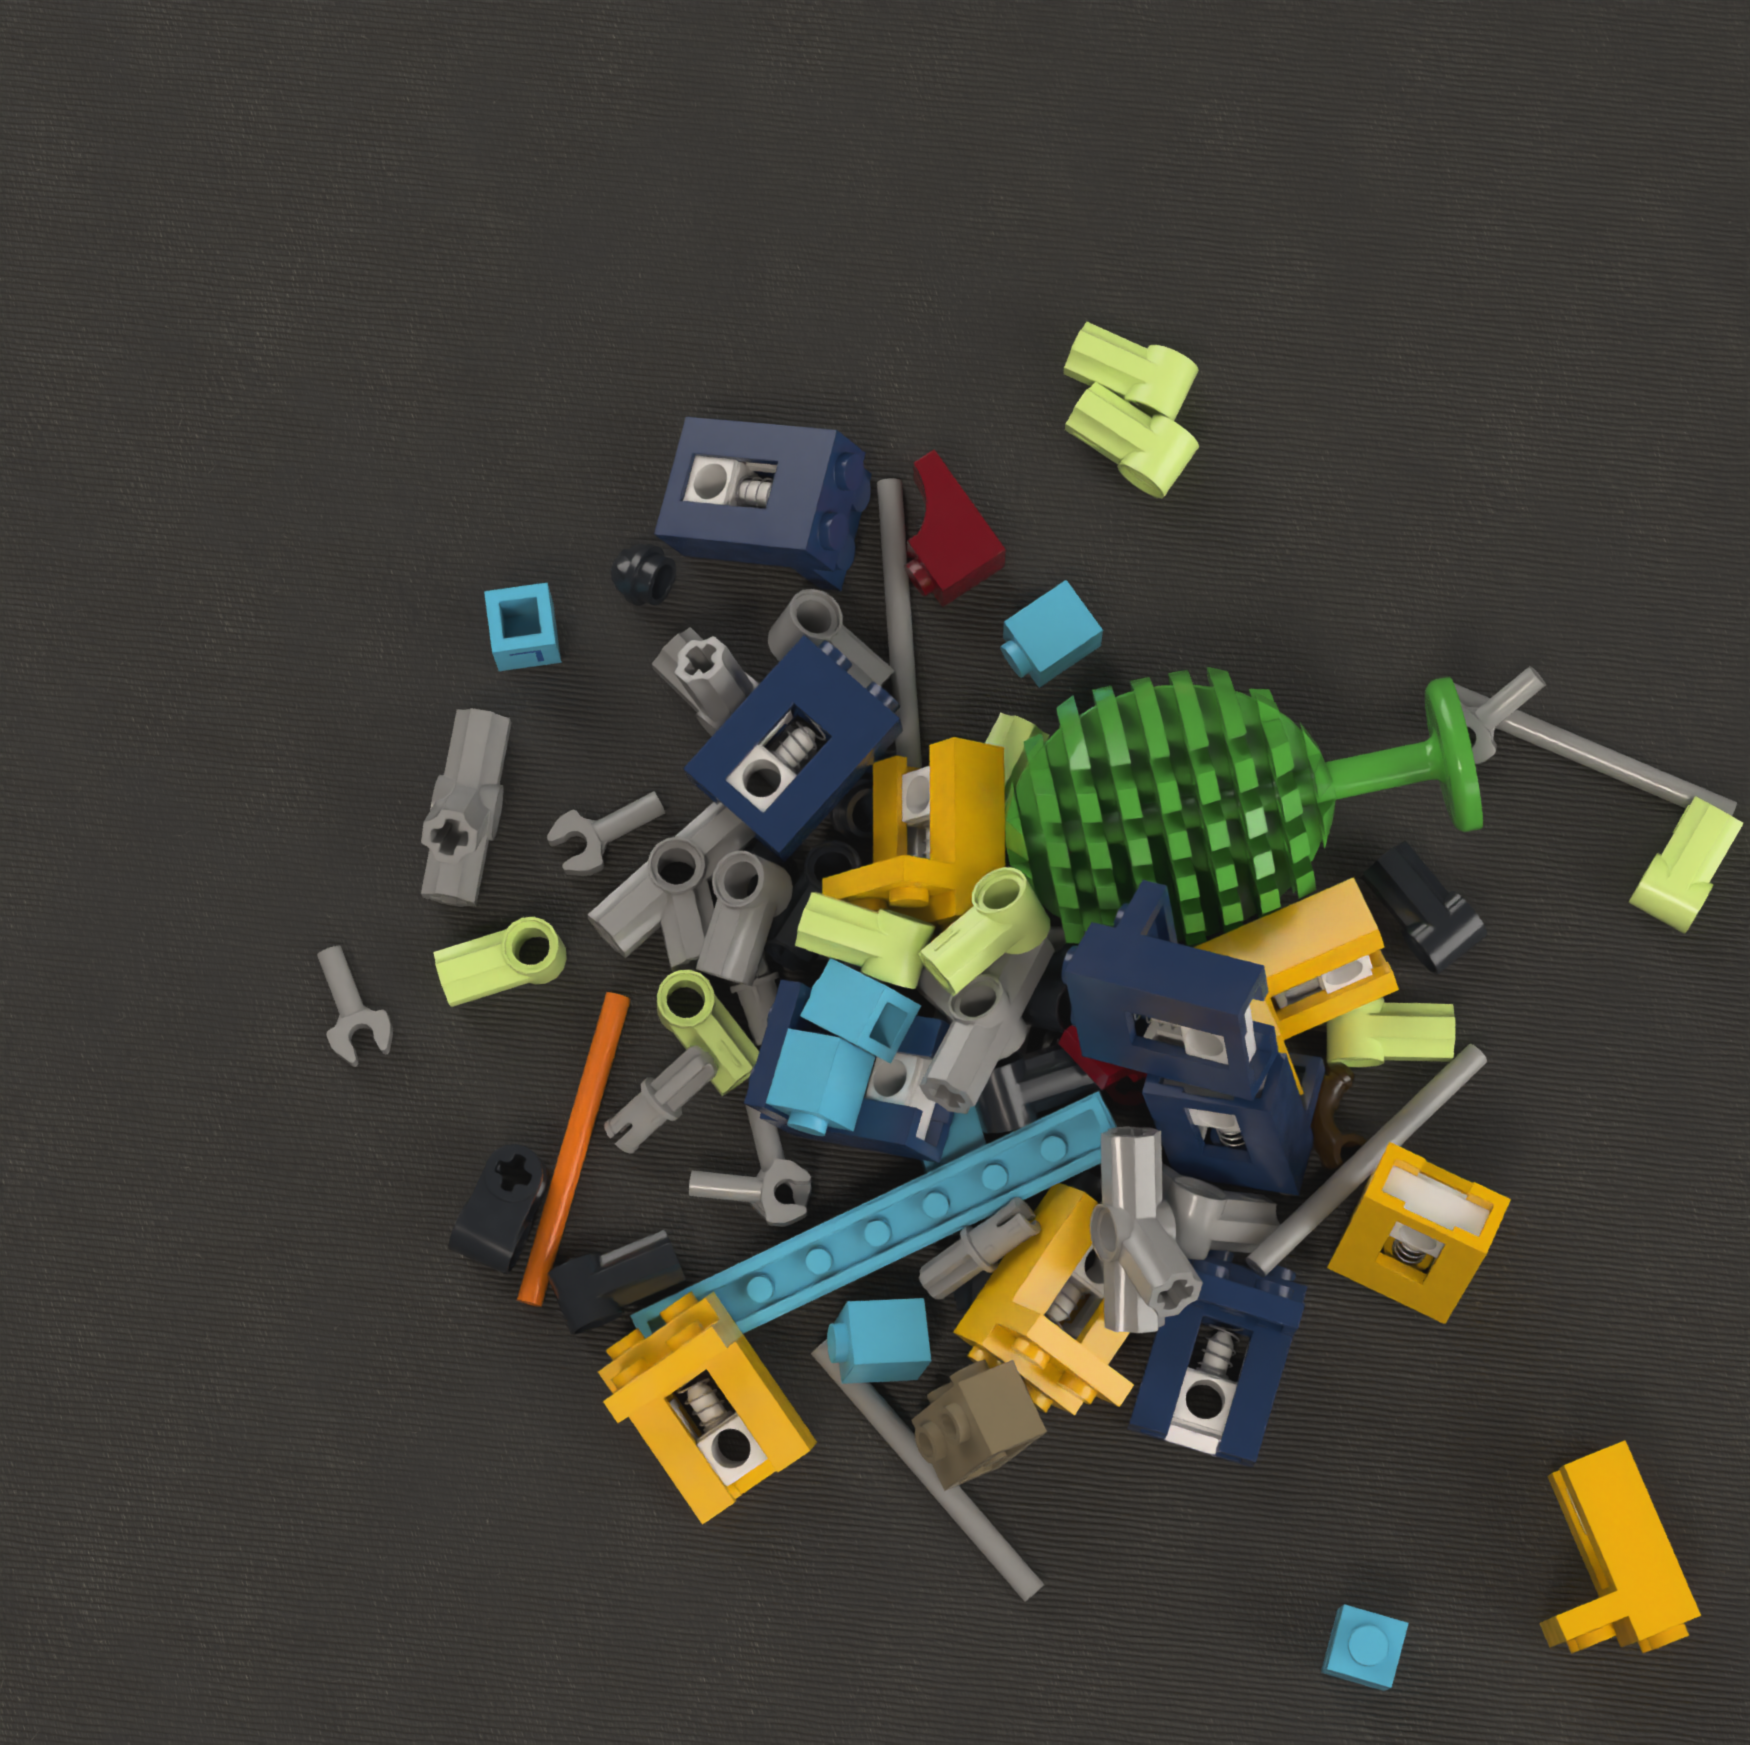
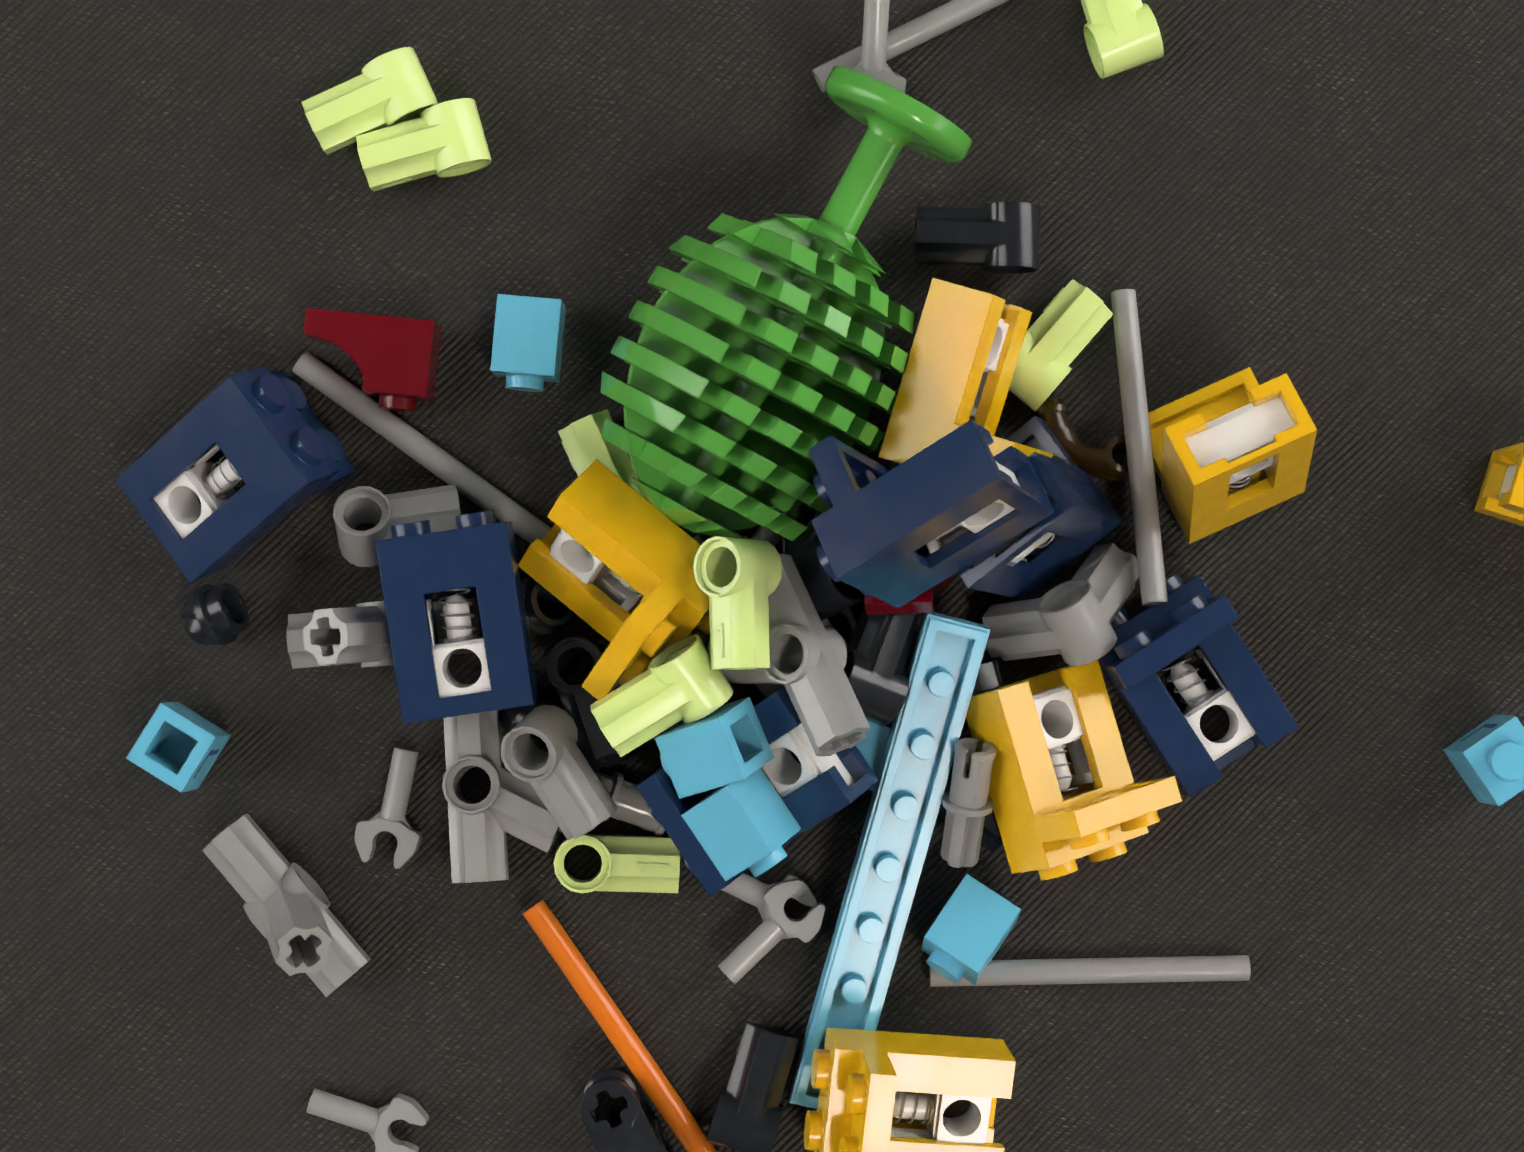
camera: 50 degrees left, 10 degrees up
yellowish green piece [433,917,567,1007] -> none
light grey axle [604,1045,718,1154] -> none
dark tan brick [911,1360,1047,1491] -> none
light grey piece [1090,1126,1203,1333] -> none

